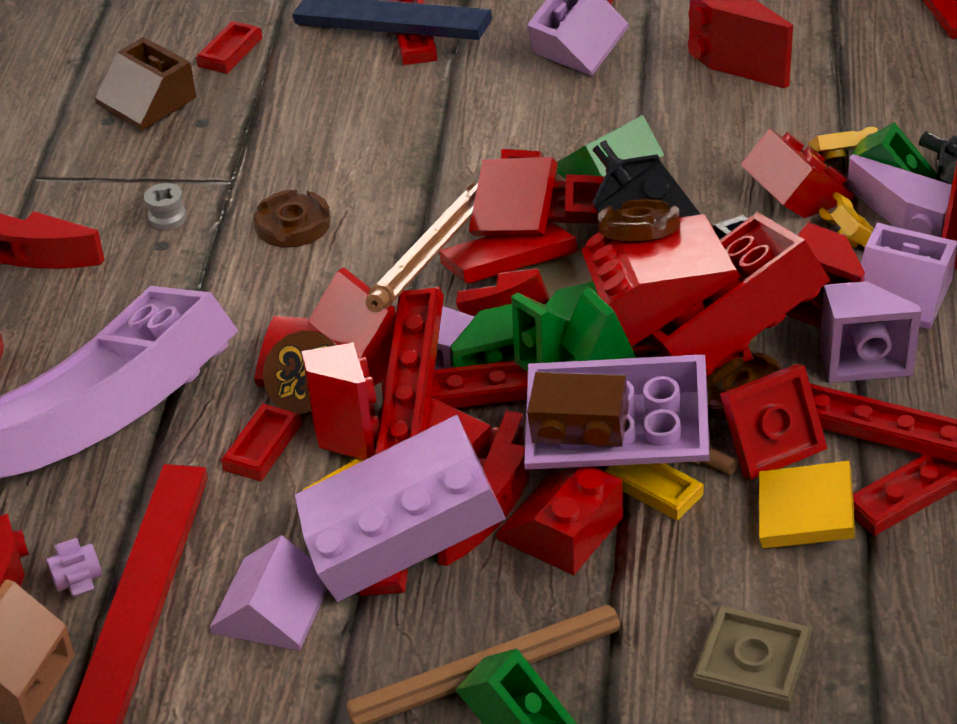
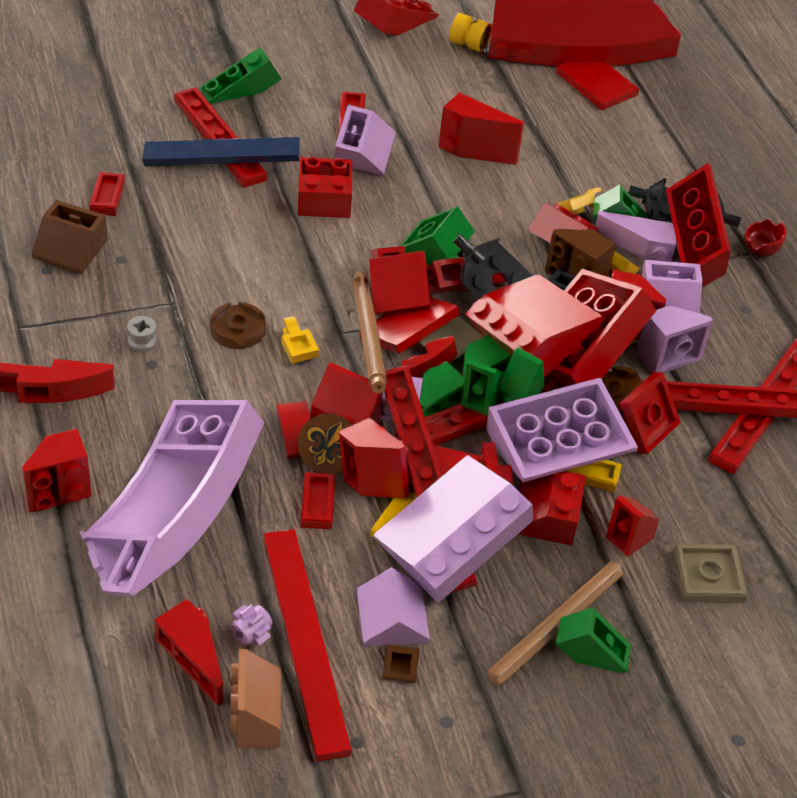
camera: 30 degrees left, 5 degrees up
reddish brown brick [527,372,629,447] -> none
reddish brown tile [598,199,680,241] -> none
yellow tile [759,461,855,549] -> none
none -> yellow plate [281,316,319,364]
none -> red slope [297,157,352,218]
none -> reddish brown slope [382,644,420,683]
none -> reddish brown slope [545,229,616,277]
none -> red slope [606,495,660,557]

